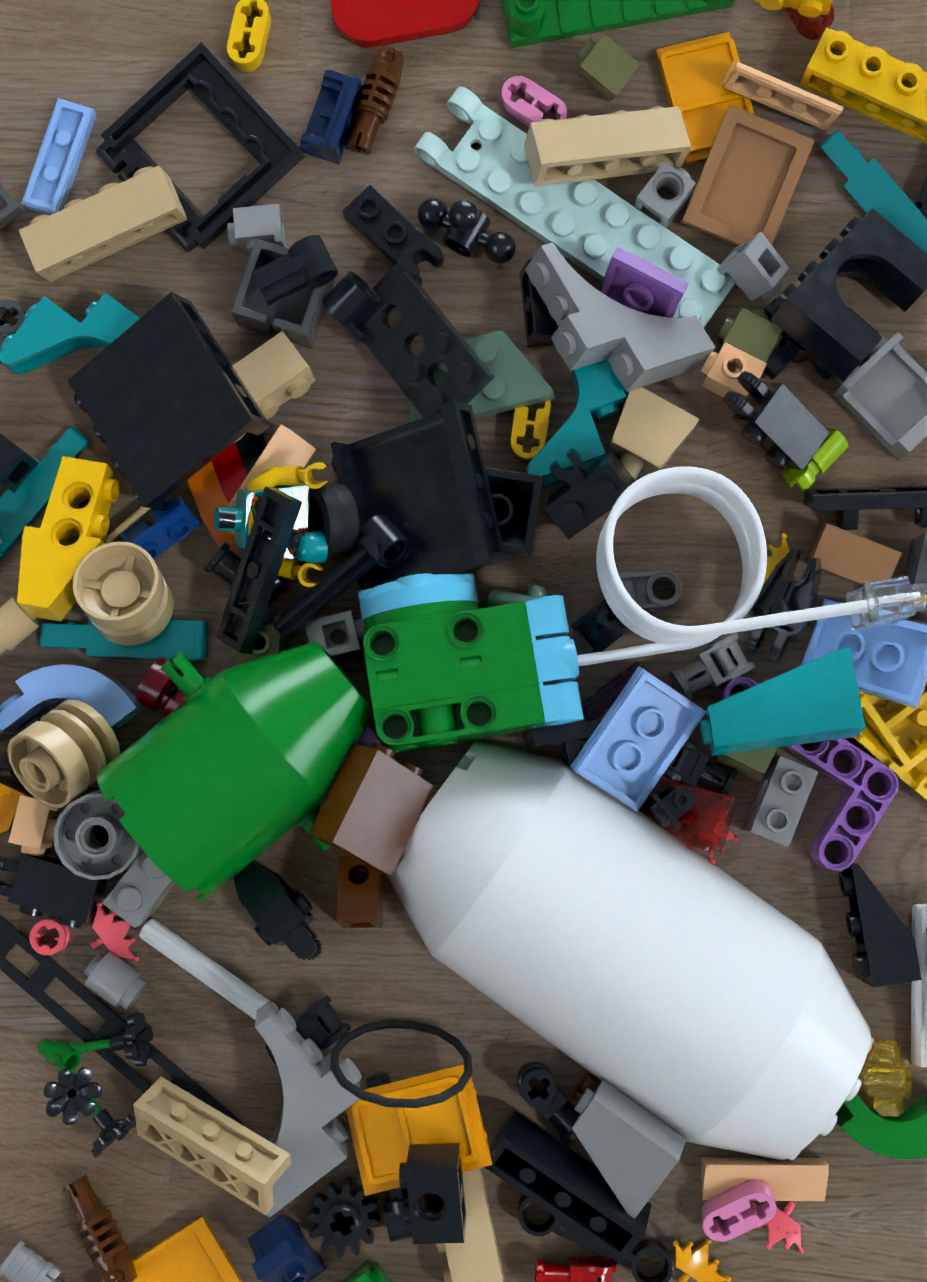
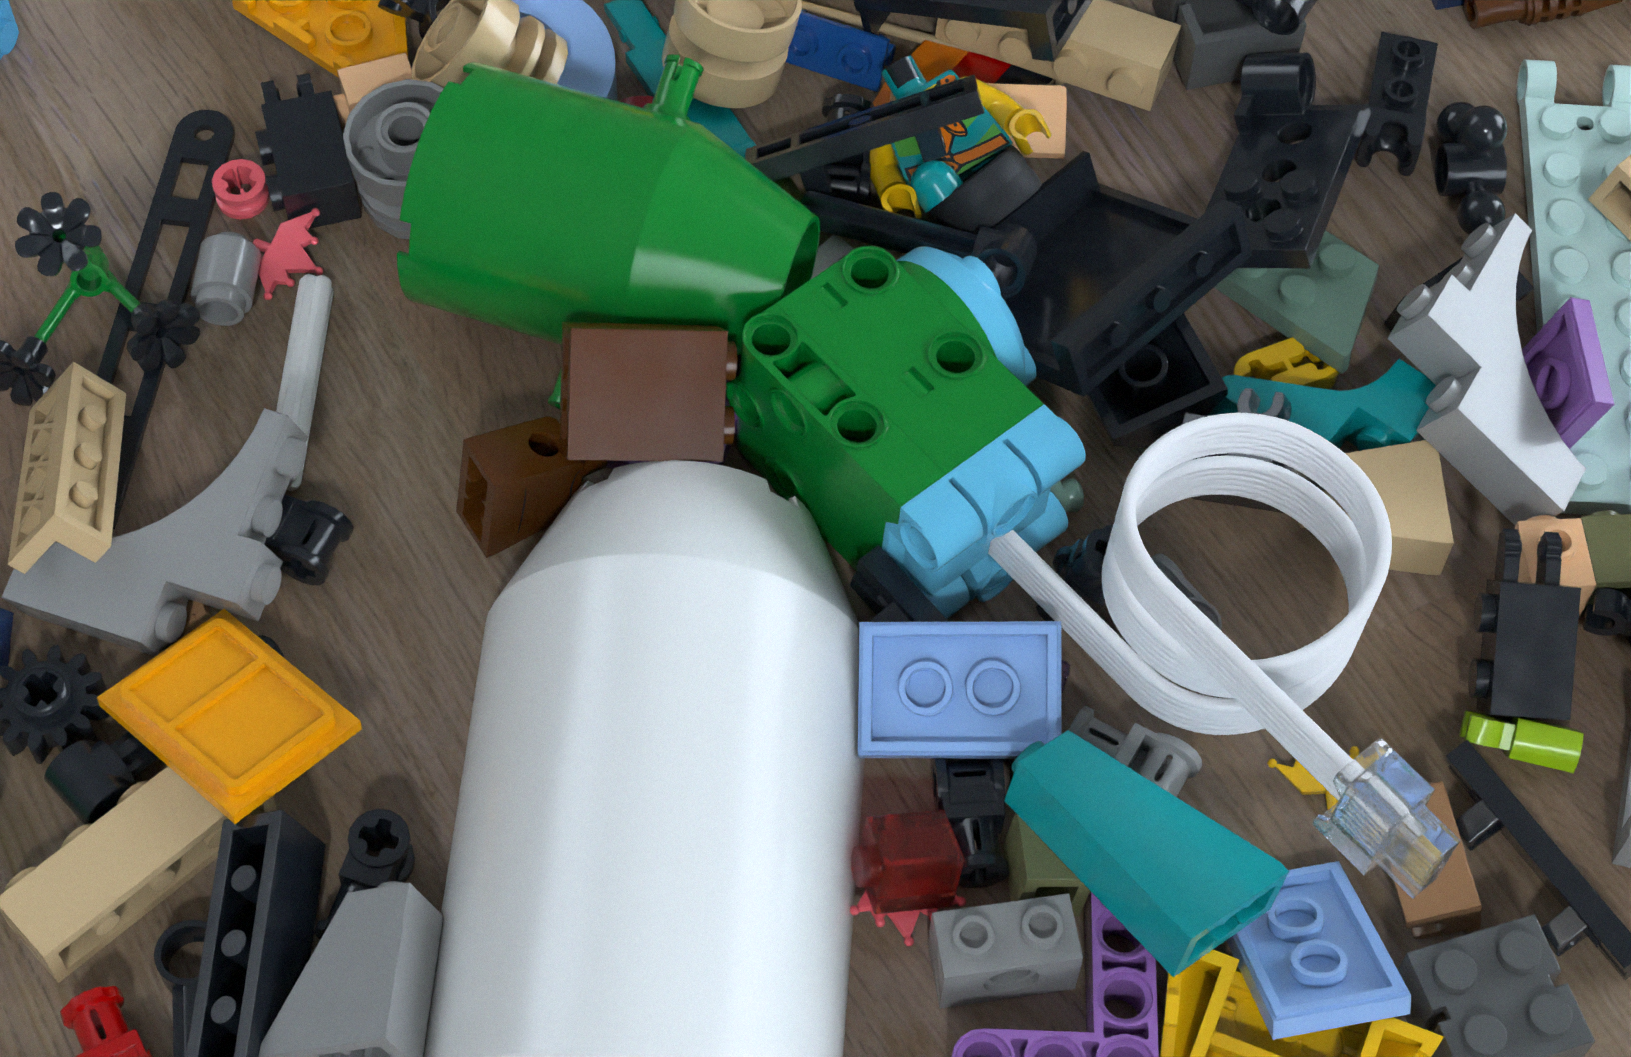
camera: 50 degrees right, 25 degrees down
light grey hinge [103,851,175,928] -> none
black hinge [233,862,323,960] -> none
black piece [330,1020,473,1108] -> none
black brick [399,1143,467,1244] -> none
black hinge [645,787,694,830] -> none
black hinge [746,549,821,663] -> none

